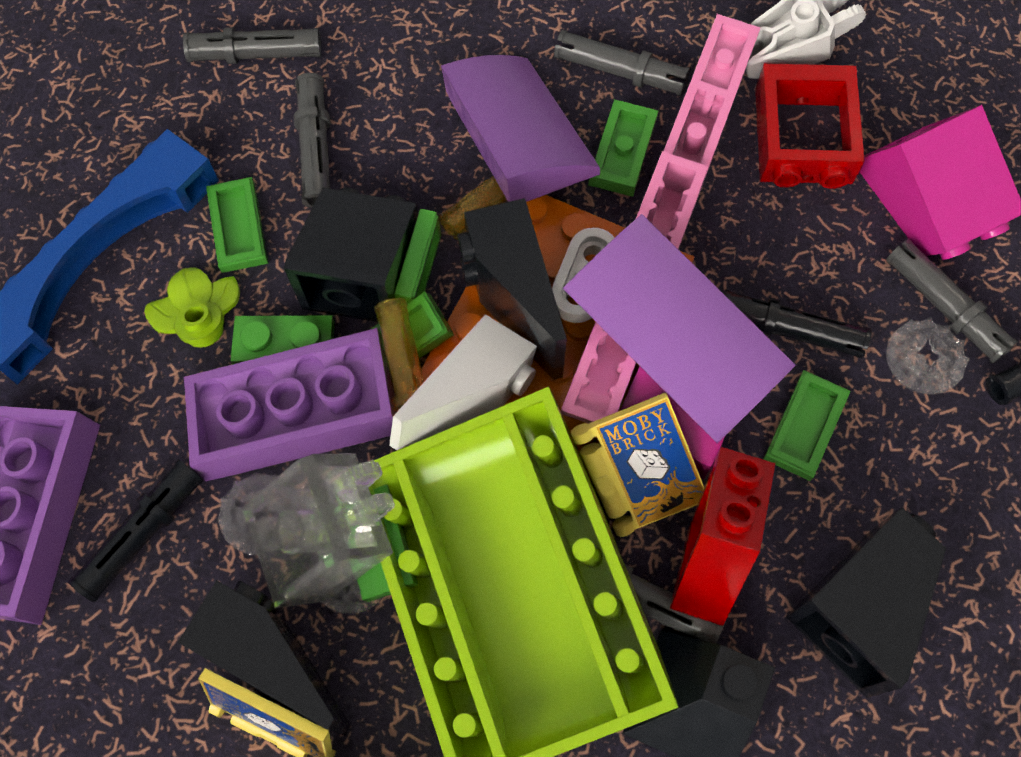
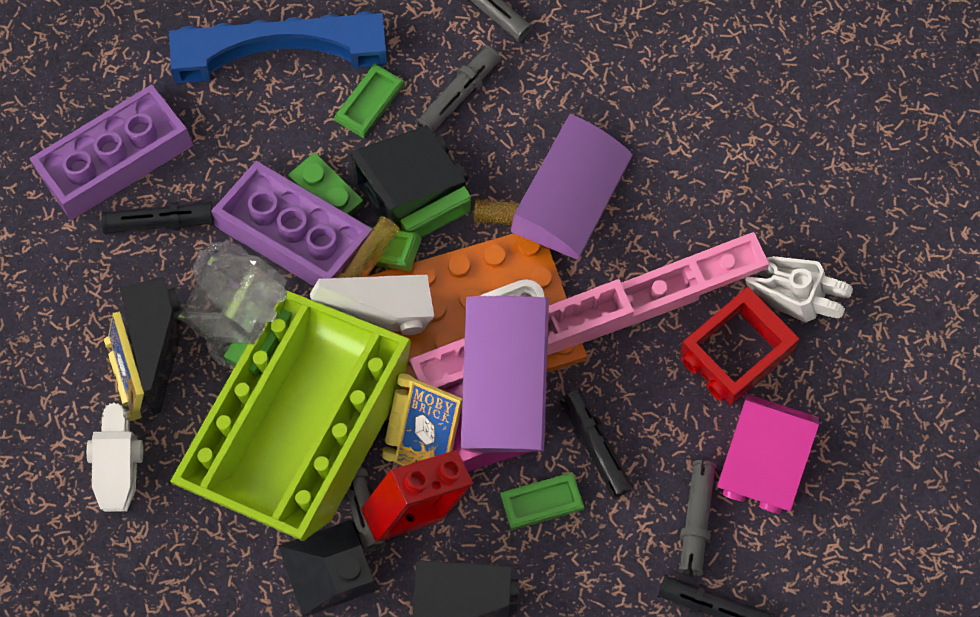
camera: 45 degrees right, 0 degrees up
lime plate [144,267,240,348] -> none
black slope [457,198,567,380] -> none
dark grey pin [554,30,690,97] -> none
bright green plate [589,99,658,197] -> none
clear gear [886,317,970,394] -> none

